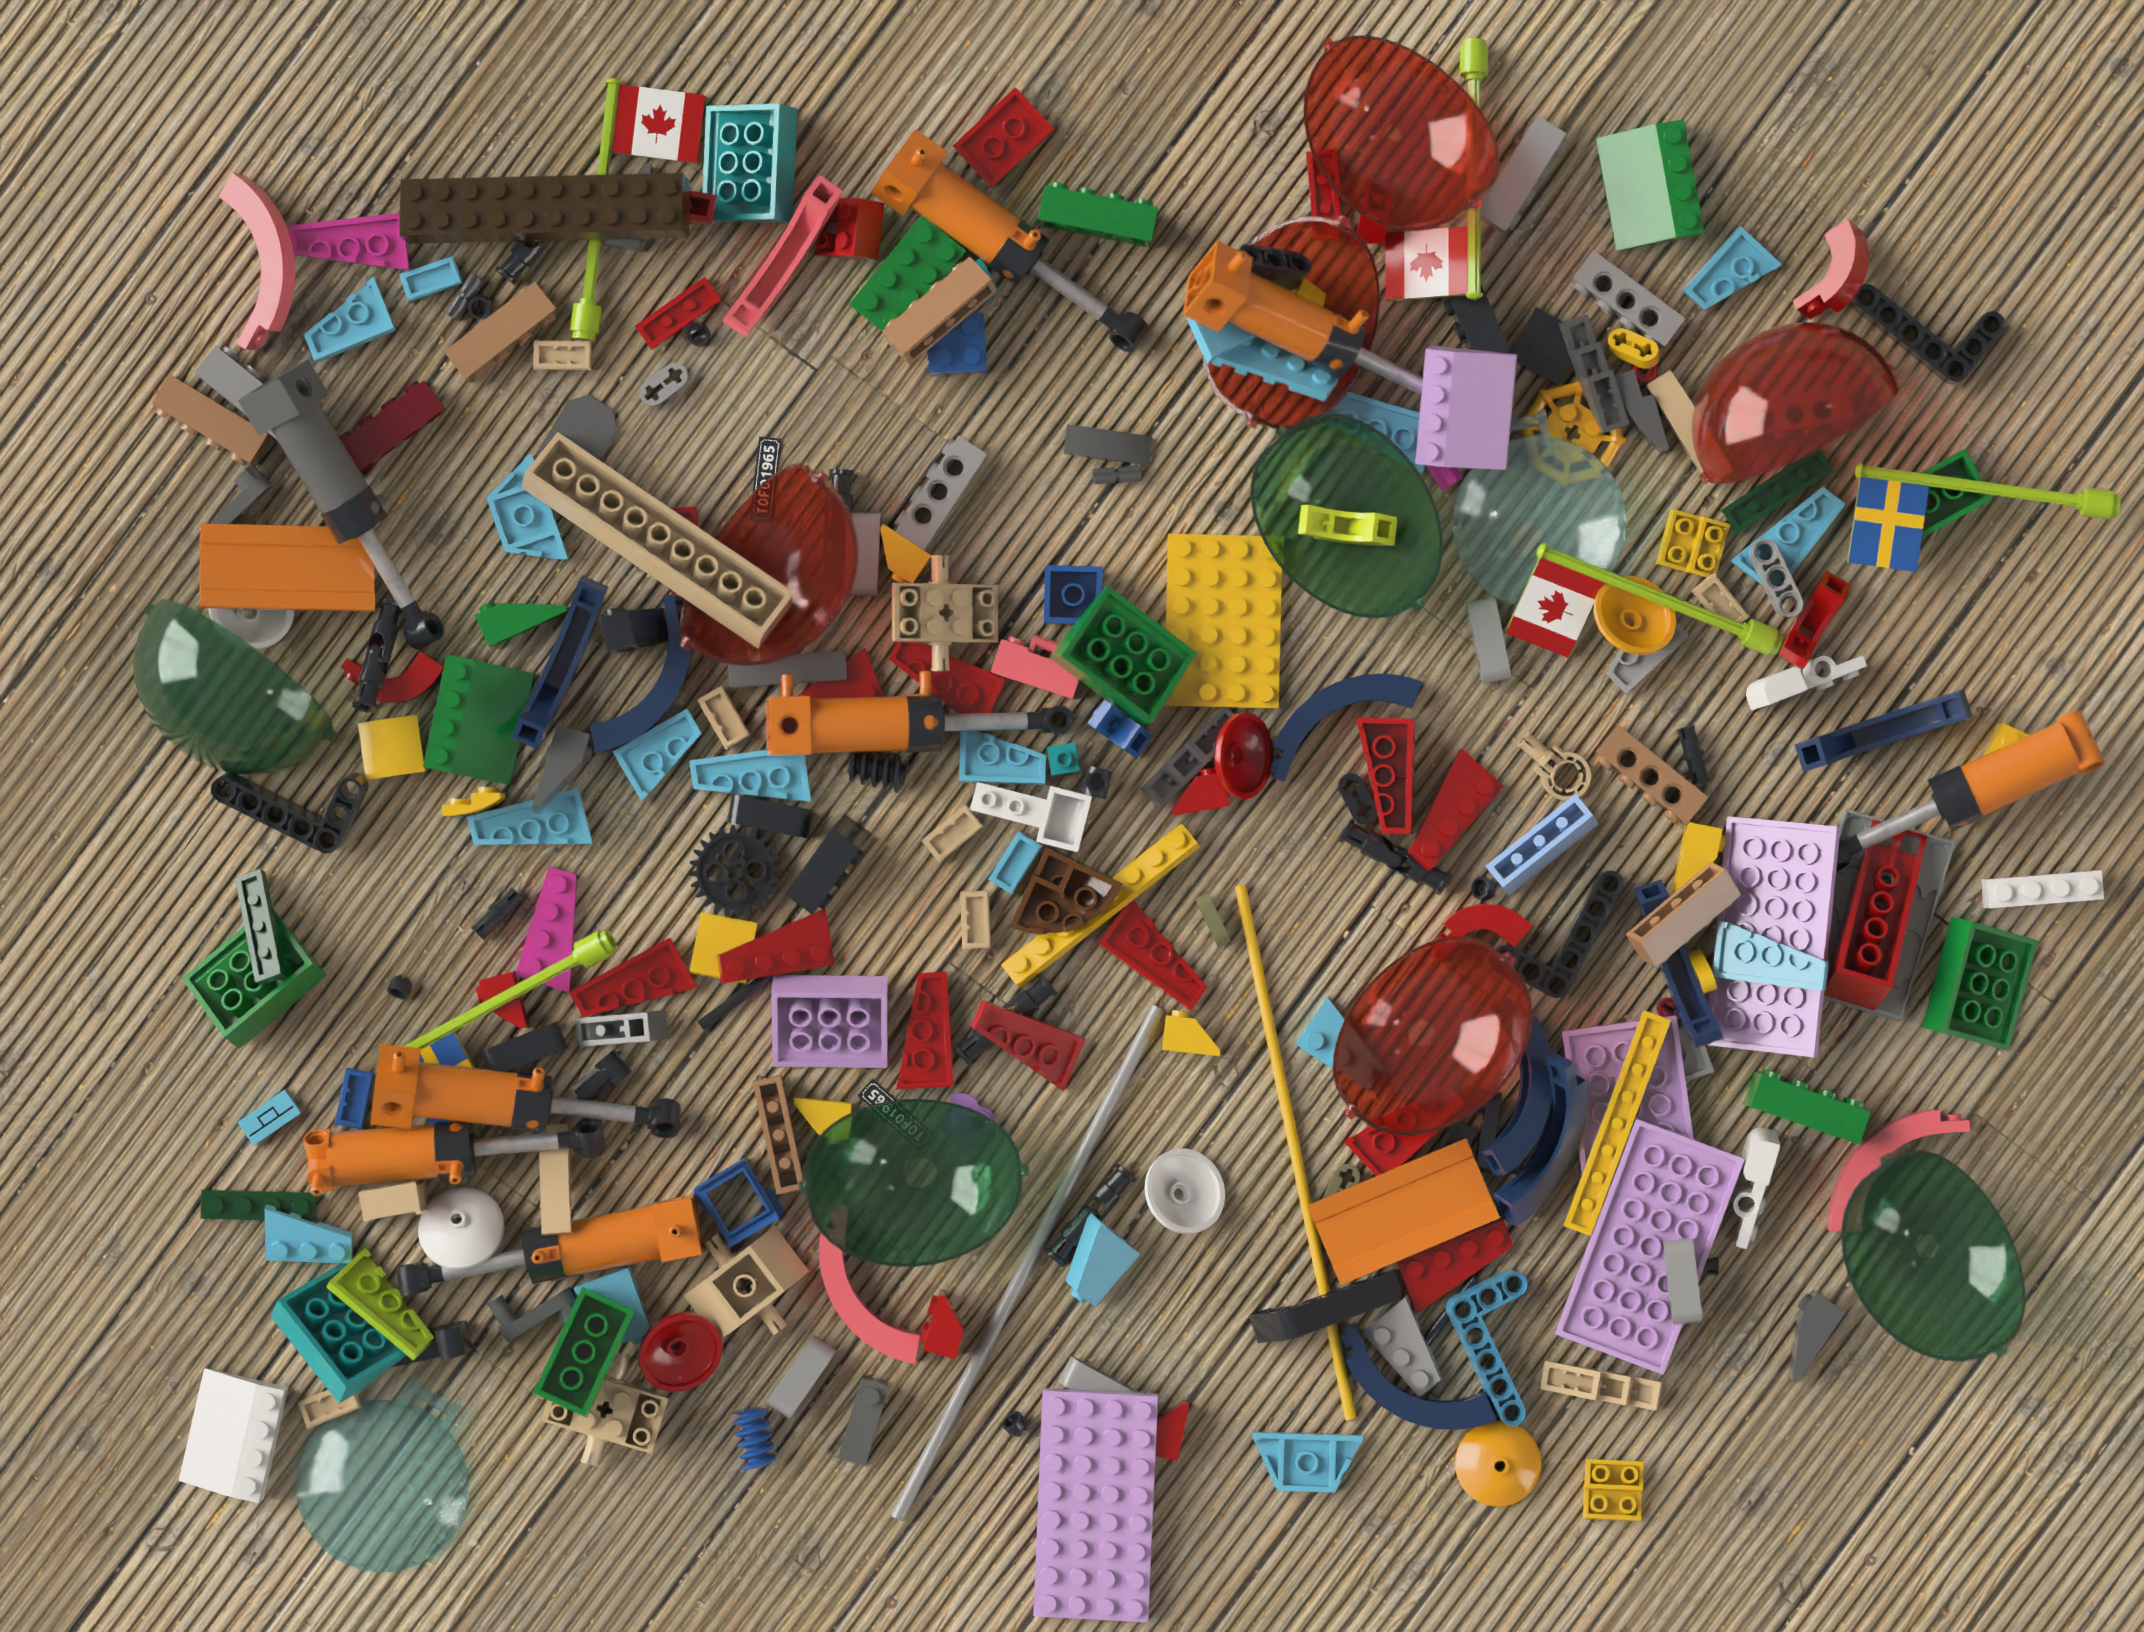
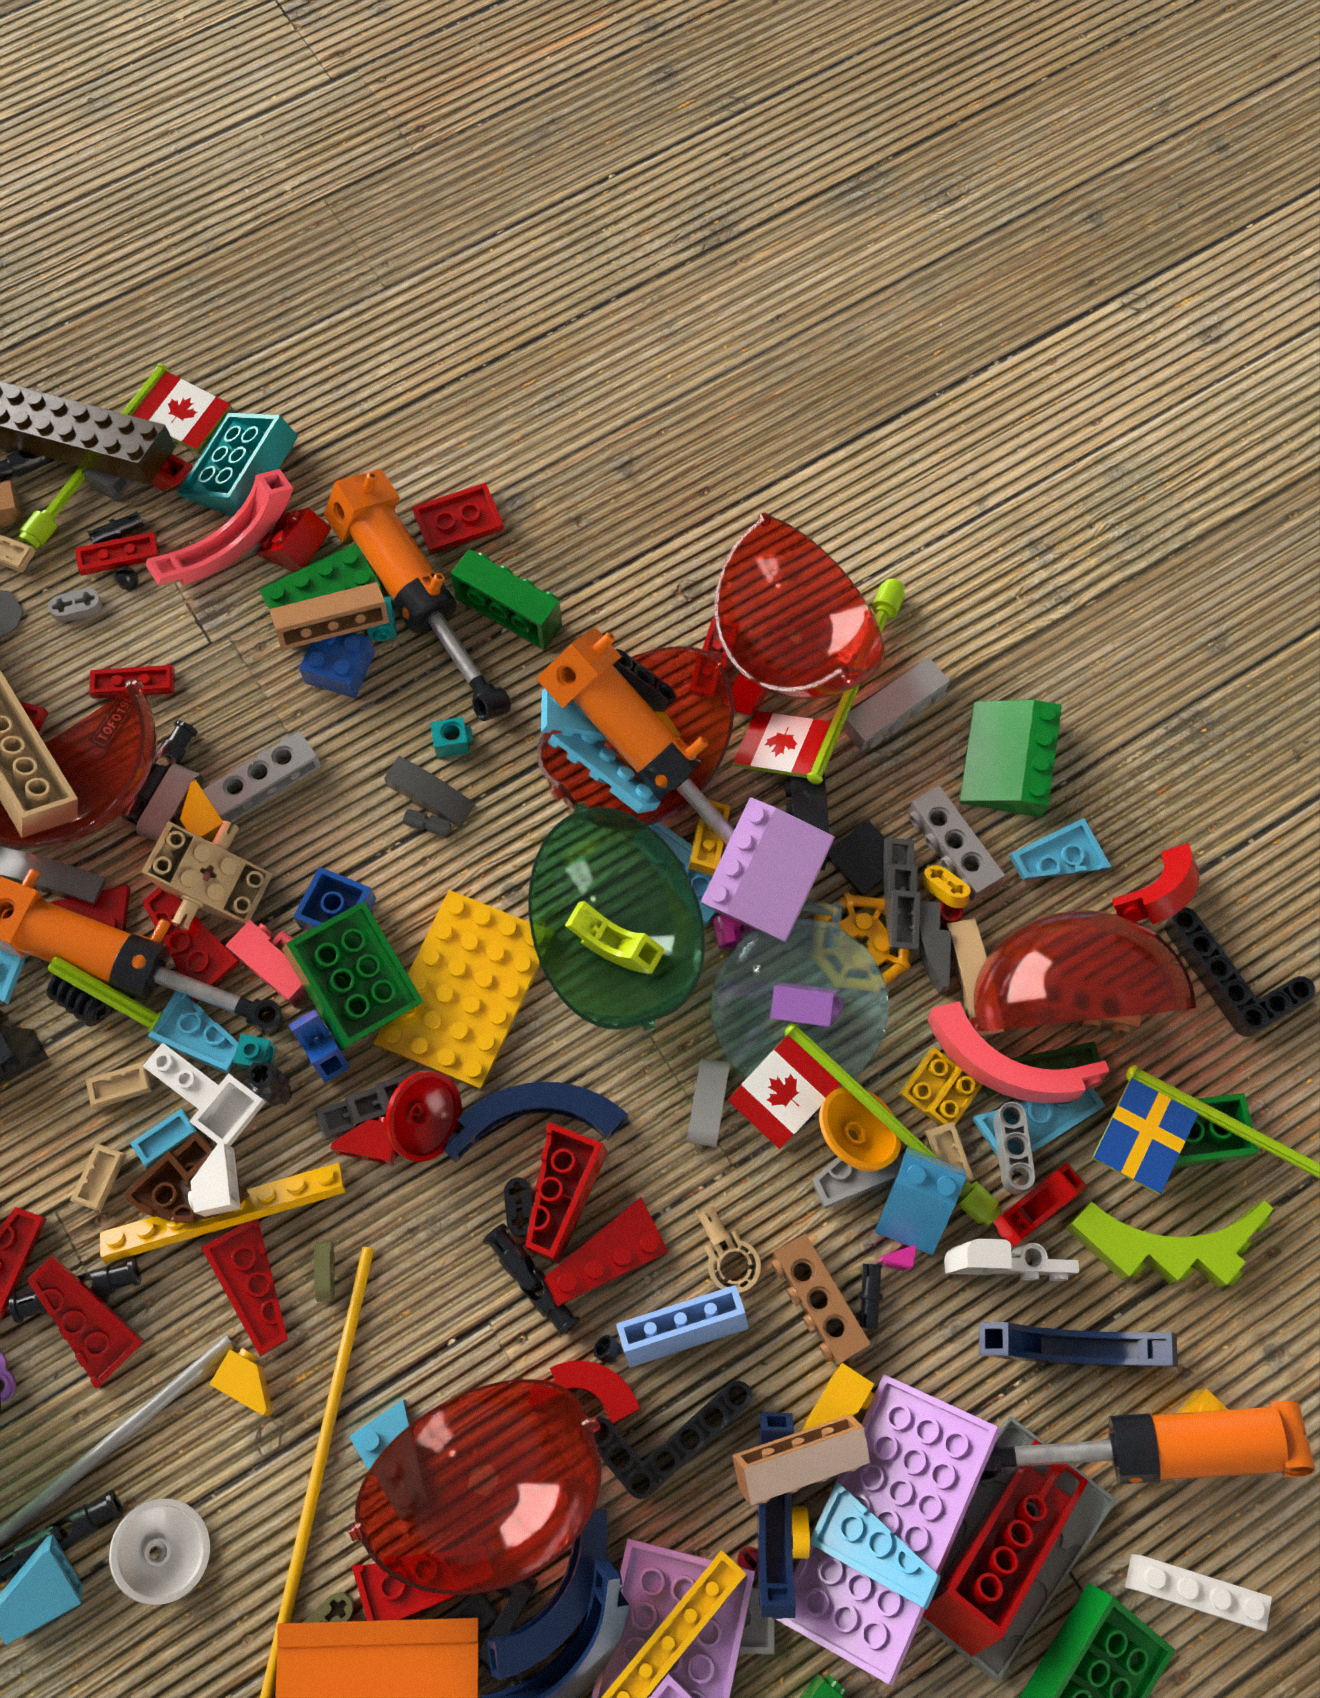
camera: 25 degrees right, 20 degrees down
none -> lime axle [48,957,162,1032]
none -> black pin [87,511,144,544]
none -> red tile [89,665,175,699]
none -> white slope [188,1143,241,1217]
none -> teal brick [430,717,473,758]
none -> yellow plate [688,800,731,876]
none -> medium lavender piece [770,982,844,1027]
none -> dark azure slope [875,1147,966,1256]
none -> dark pink slope [878,1245,916,1272]
none -> coral arch [927,1001,1110,1103]
none -> lime arch [1065,1200,1274,1288]

